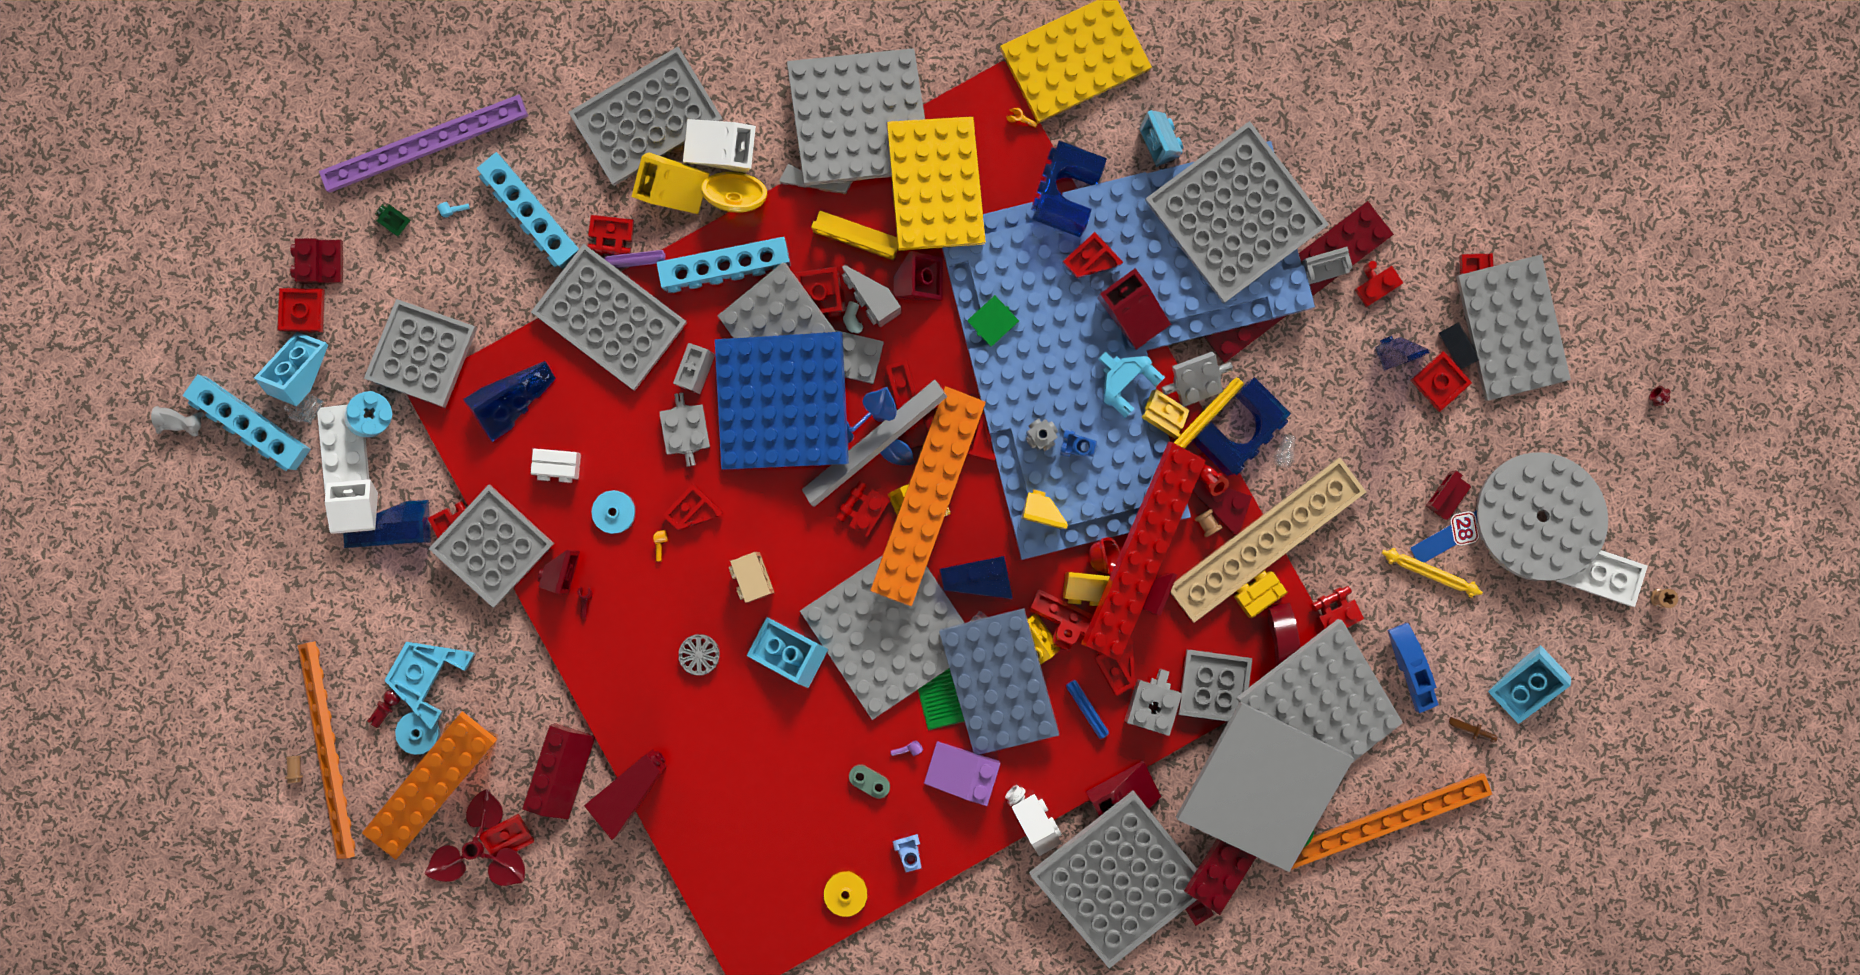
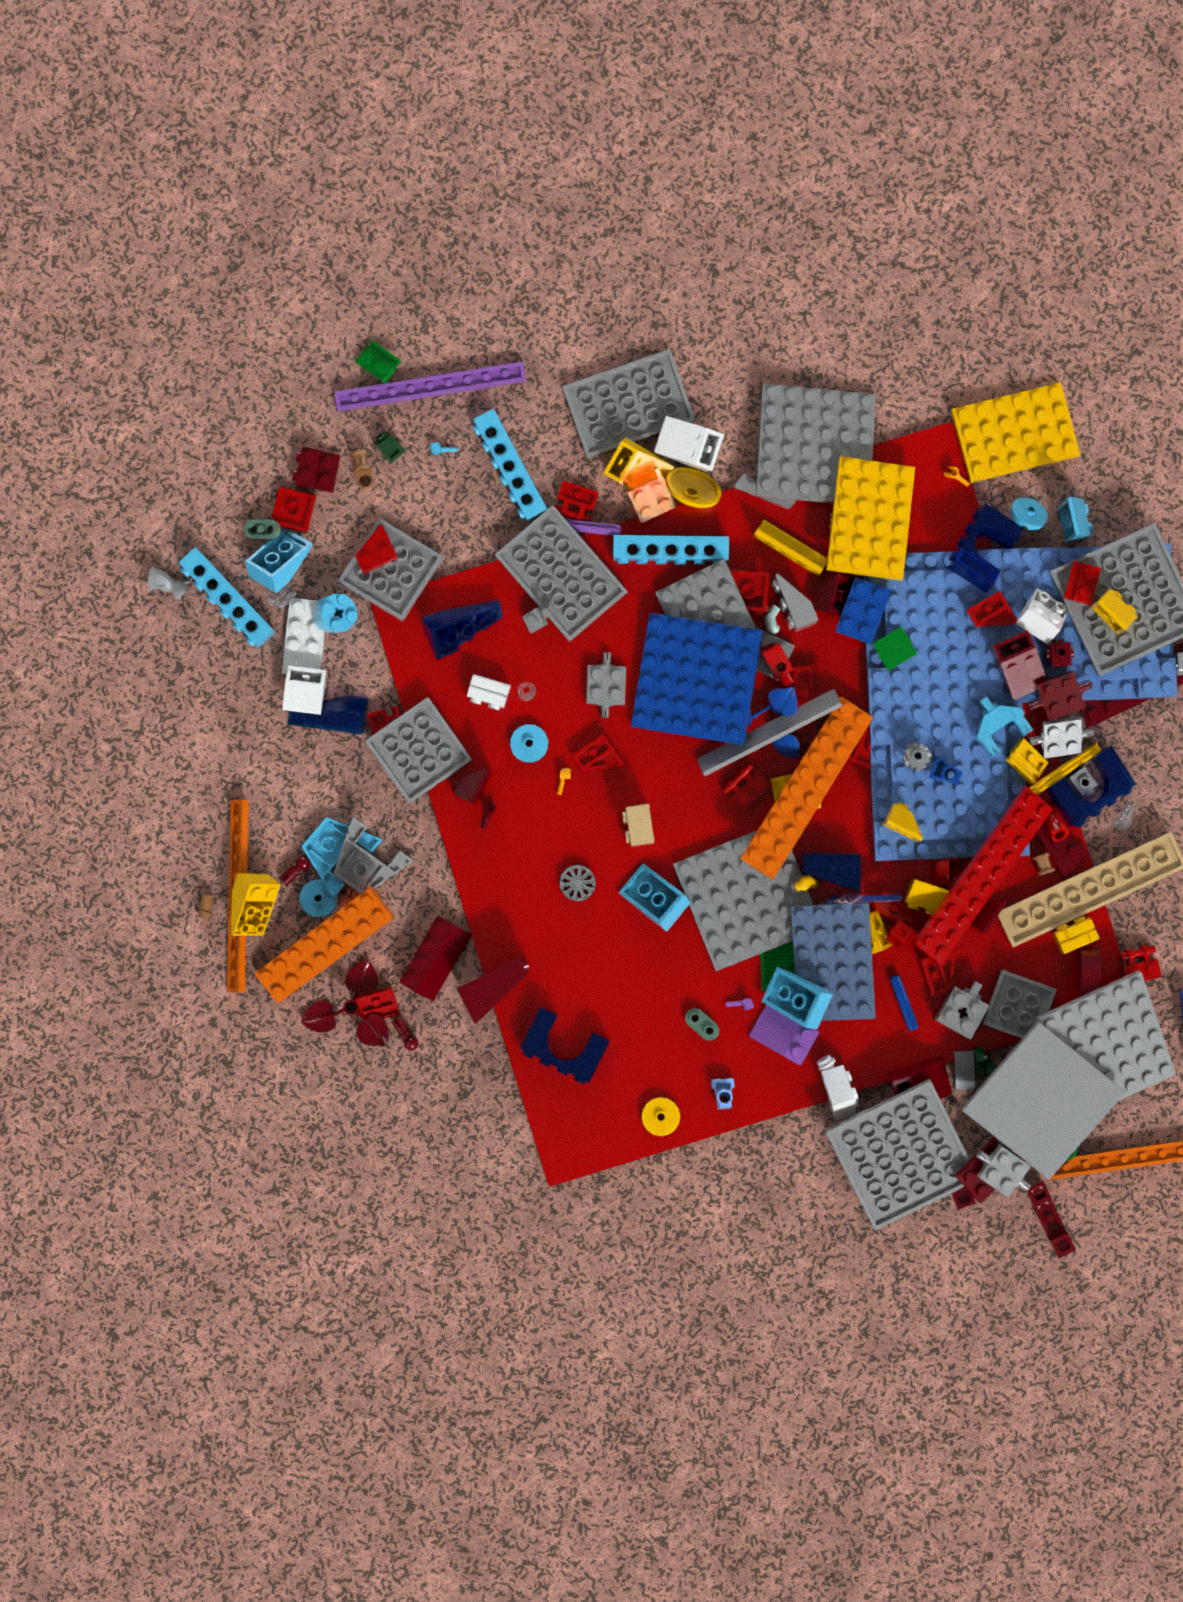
camera: 15 degrees right, 0 degrees up
light grey hinge [673,343,715,394] -> none
none -> yellow slope [231,873,281,936]
none -> sand green plate [244,519,281,539]
none -> light grey wing [333,817,413,893]
none -> medium nougat connector [350,449,374,490]
none -> green plate [355,340,402,384]
none -> red wing [355,524,398,574]
none -> dark red pin [391,1016,419,1051]
none -> clear cone [517,682,536,701]
none -> clear blue arch [520,1007,610,1084]
none -> light grey plate [522,606,555,633]
none -> clear orange brick [623,467,676,523]
none -> red torso [759,642,794,687]
none -> medium azure slope [762,967,833,1029]
none -> yellow arm [794,875,819,891]
none -> blue sticker [828,894,902,904]
none -> blue plate [835,577,892,645]
none -> light grey slope [954,1051,975,1090]
none -> dark green bracket [974,1047,995,1077]
none -> light grey plate [976,1144,1031,1197]
none -> medium azure plate [1010,497,1048,530]
none -> white slope [1016,588,1068,644]
none -> dark red slope [1027,1180,1076,1258]
none -> dark red plate [1028,671,1093,721]
none -> dark red brick [1045,639,1074,668]
none -> red plate [1063,561,1101,606]
none -> light grey brick [1066,766,1098,797]
none -> yellow slope [1091,589,1138,635]

